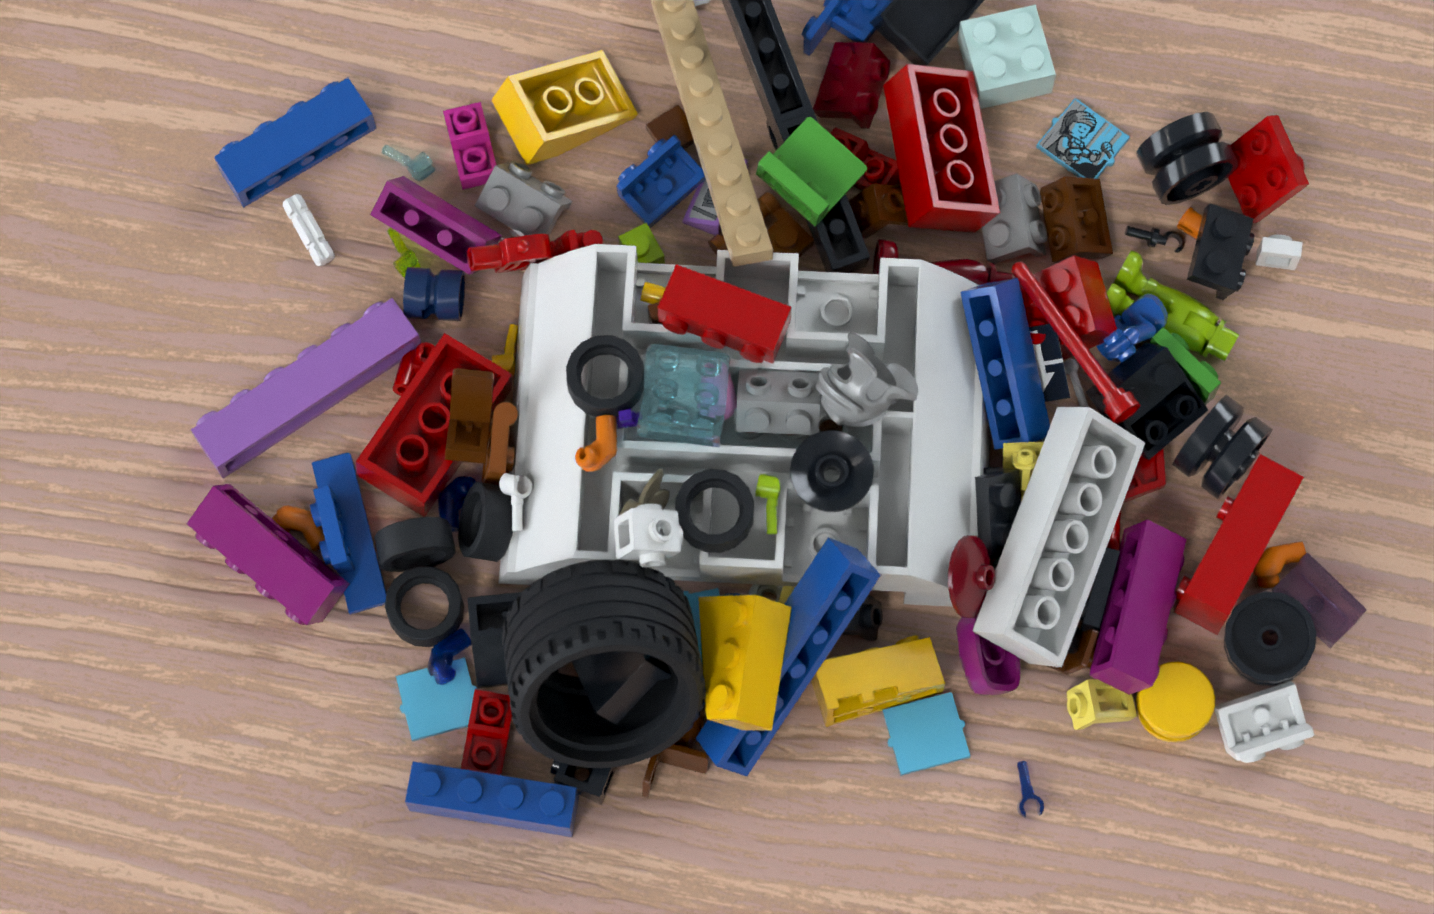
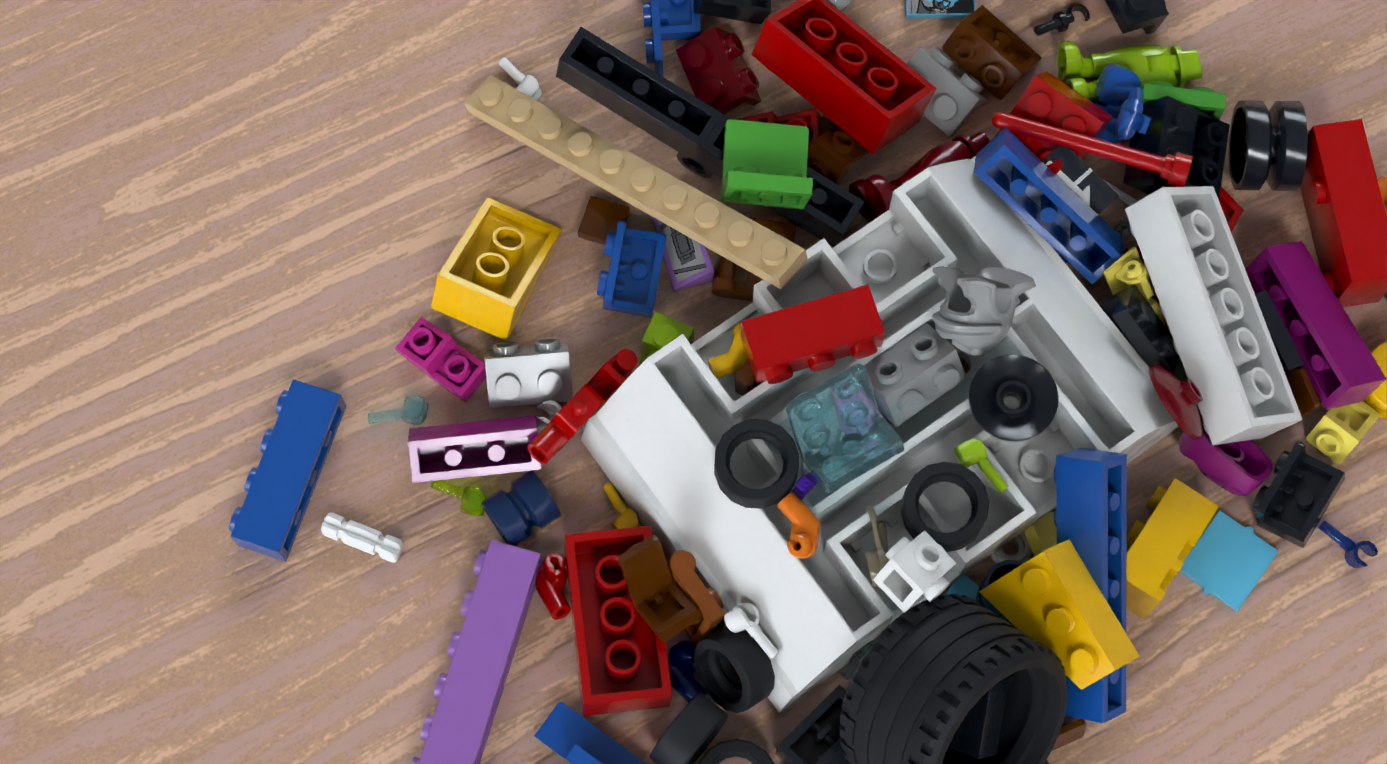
camera: 40 degrees left, 0 degrees up
none -> black bracket [1253,441,1345,548]

